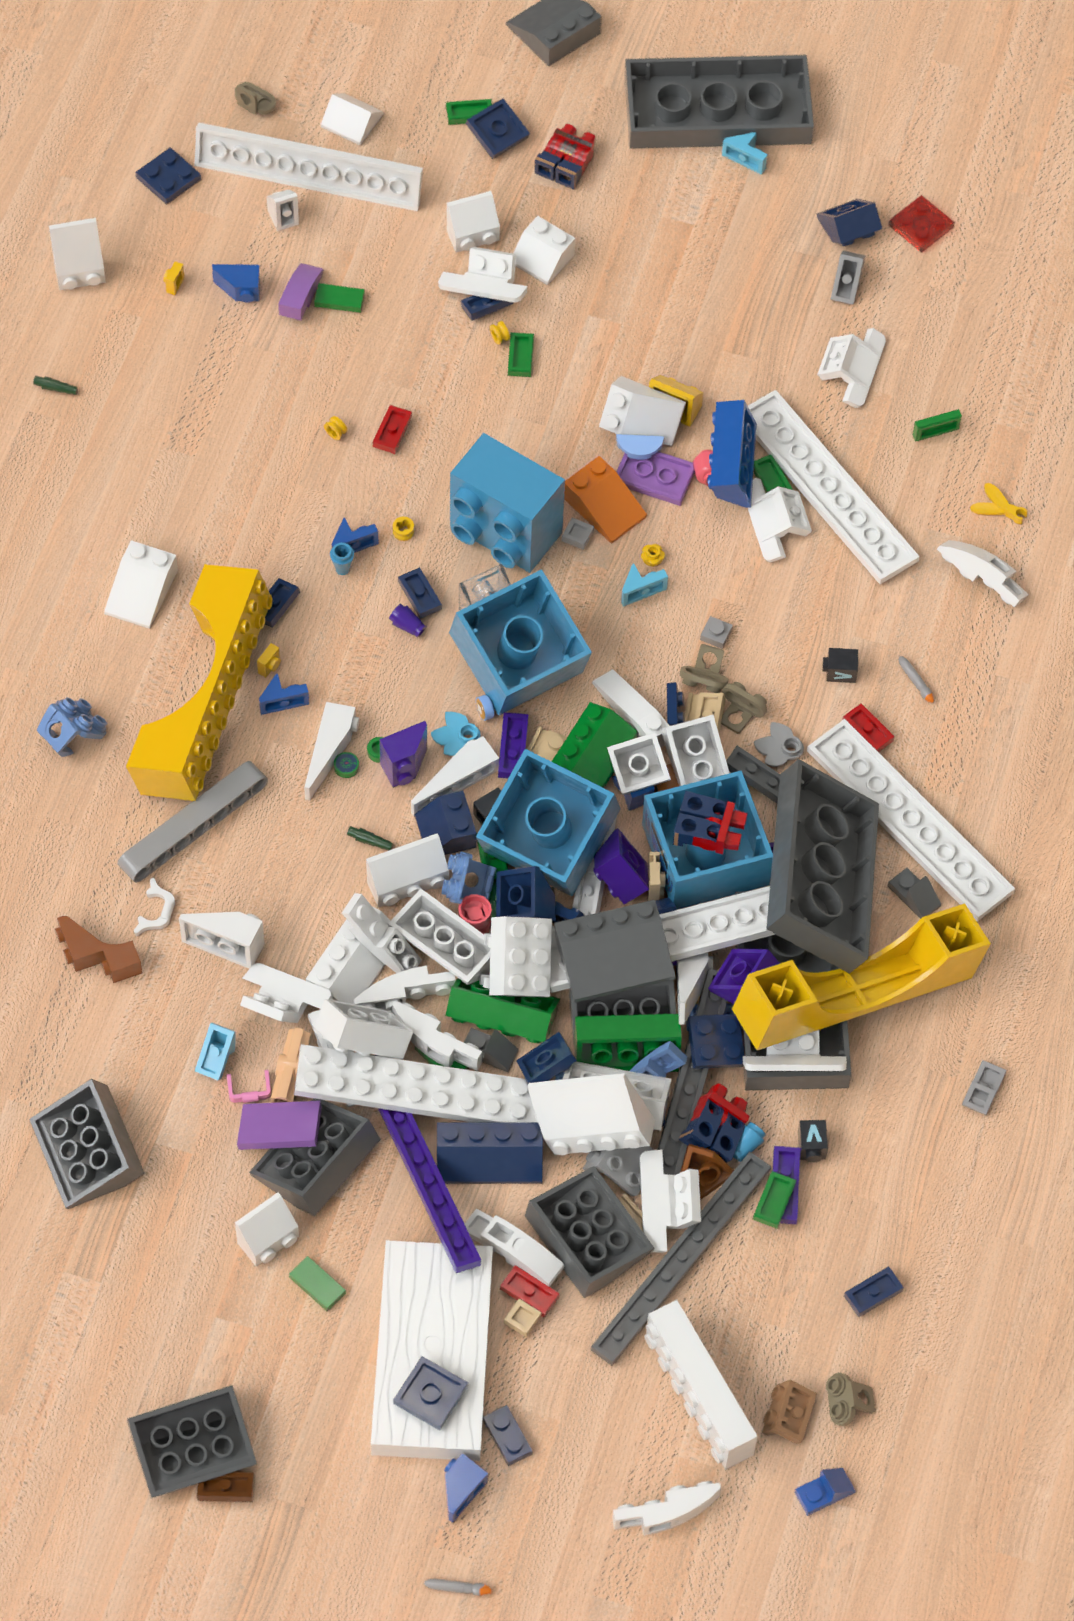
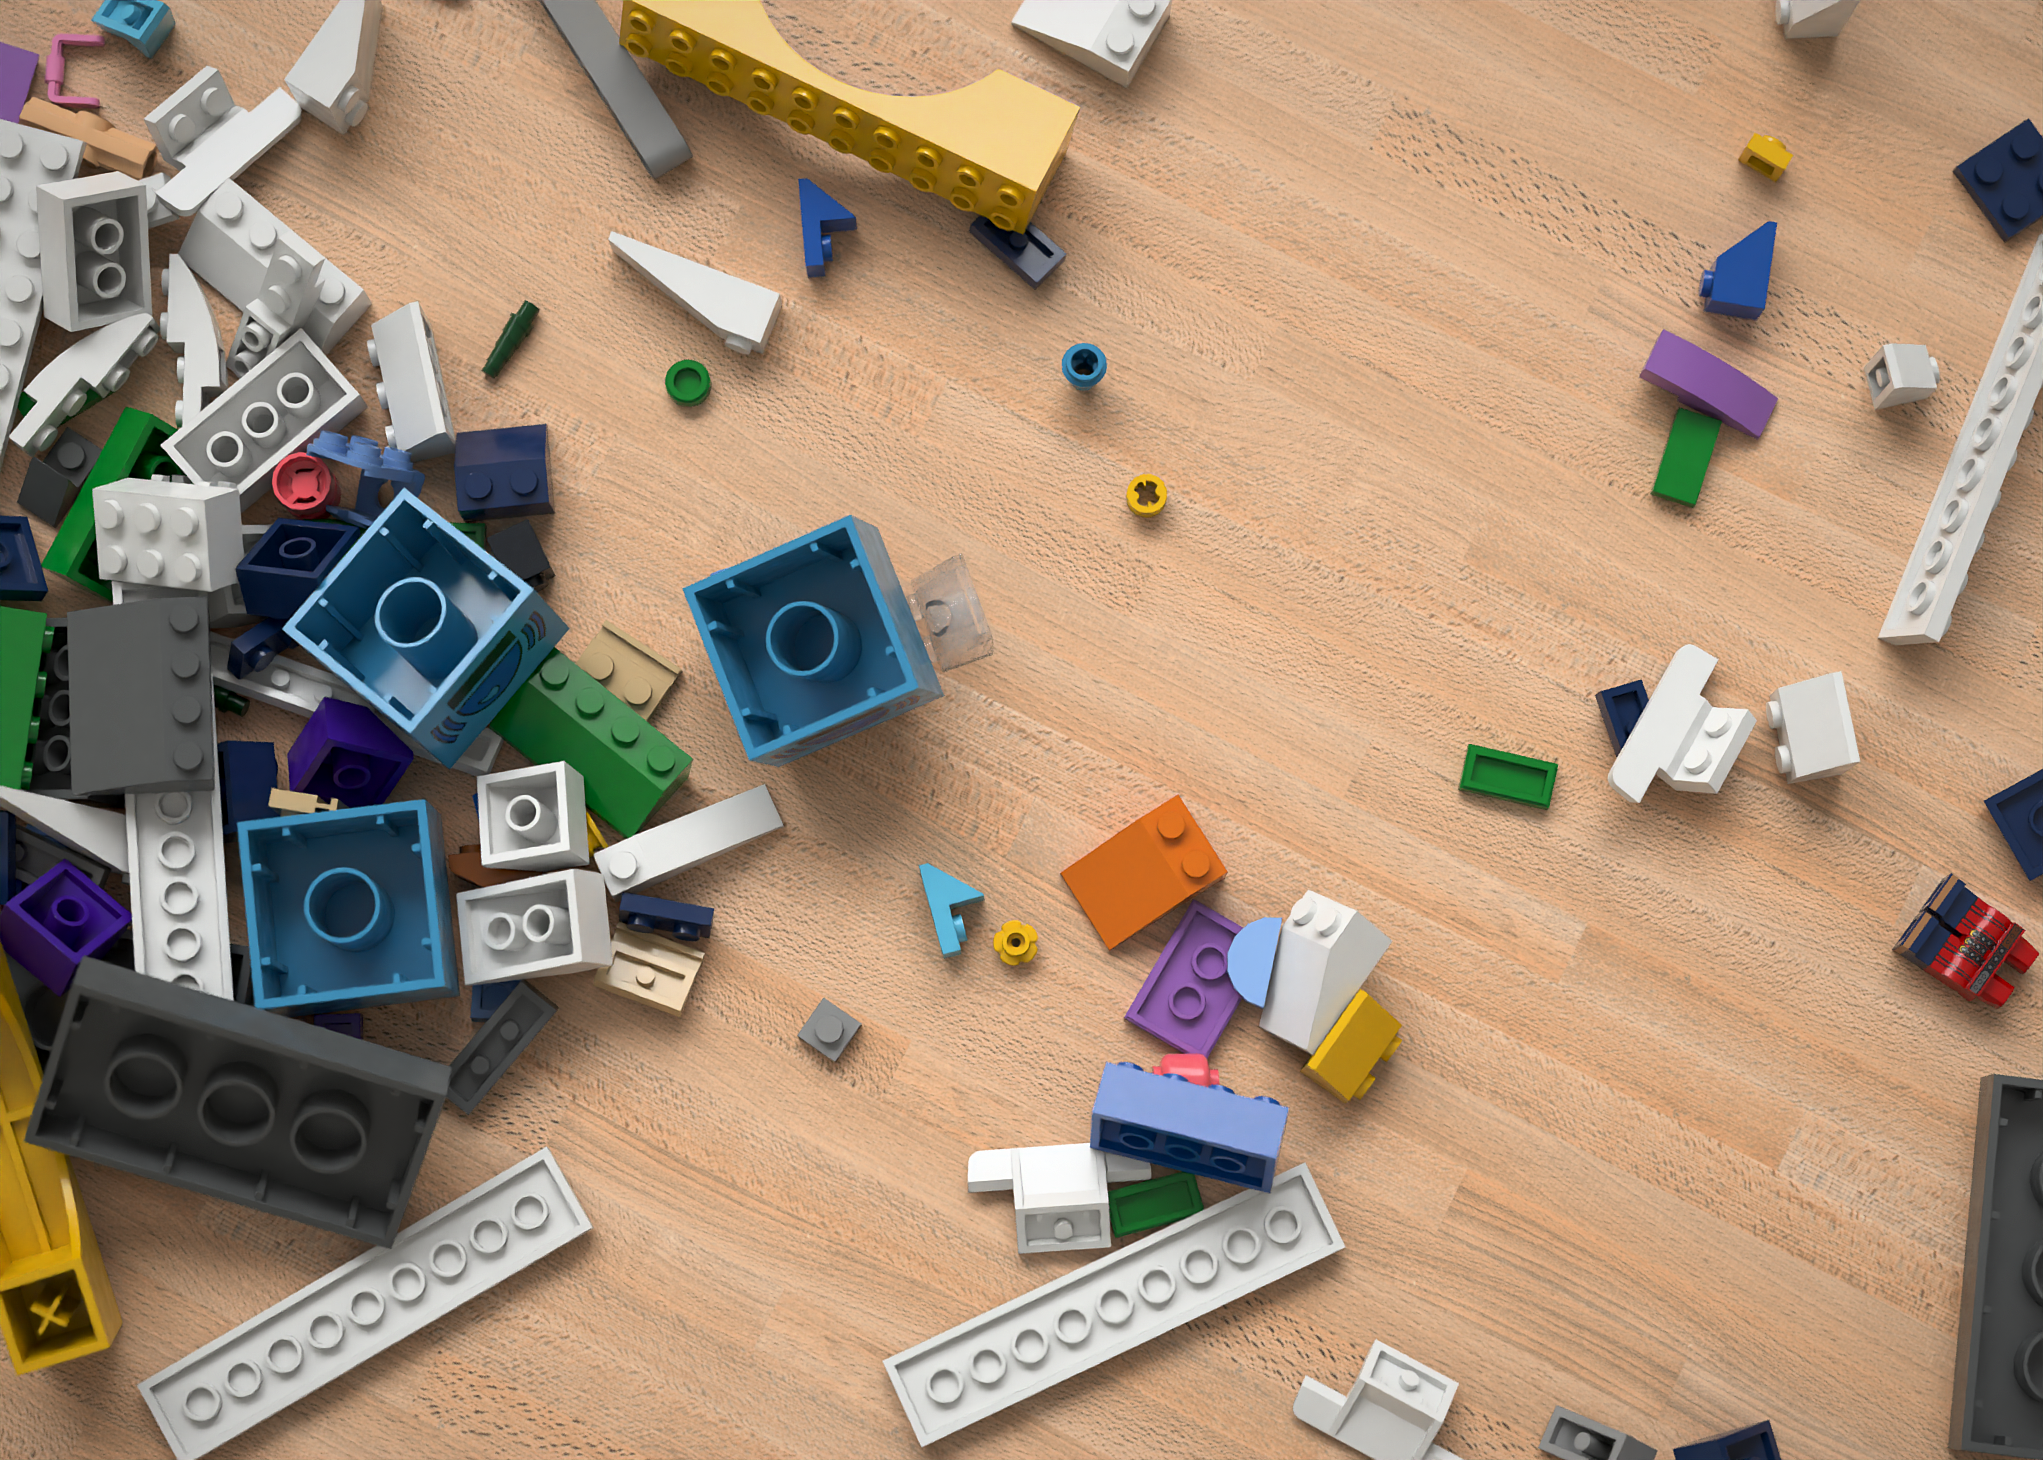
camera: 100 degrees right, 20 degrees up
yellow plate [257,643,281,678] -> none
yellow bush [324,416,348,440] -> none
blue slope [332,518,379,553] -> none
tile [334,752,359,778] -> none
red plate [372,405,412,454] -> none
dark purple slope [379,721,427,788] -> none
dark purple cone [389,604,426,638] -> none
dark blue plate [398,567,442,619] -> none
white slope [411,736,499,816] -> none
medium azure plate [431,712,481,756] -> none
dark azure brick [450,433,565,573] -> none
yellow bush [490,321,510,345] -> none
dark purple plate [498,712,528,779] -> none
white slope [513,216,576,285] -> none
light grey plate [562,518,594,550] -> none
hips [673,791,748,854] -> none
dark tan bracket [679,644,729,693] -> none
dark tan bracket [721,682,767,734] -> none
medium azure slope [722,133,768,175] -> none
light grey plate [754,722,804,767] -> none
black brick [822,648,858,683] -> none
red plate [842,703,895,752] -> none
dark grey slope [888,868,941,919] -> none
light grey piece [898,656,934,703] -> none

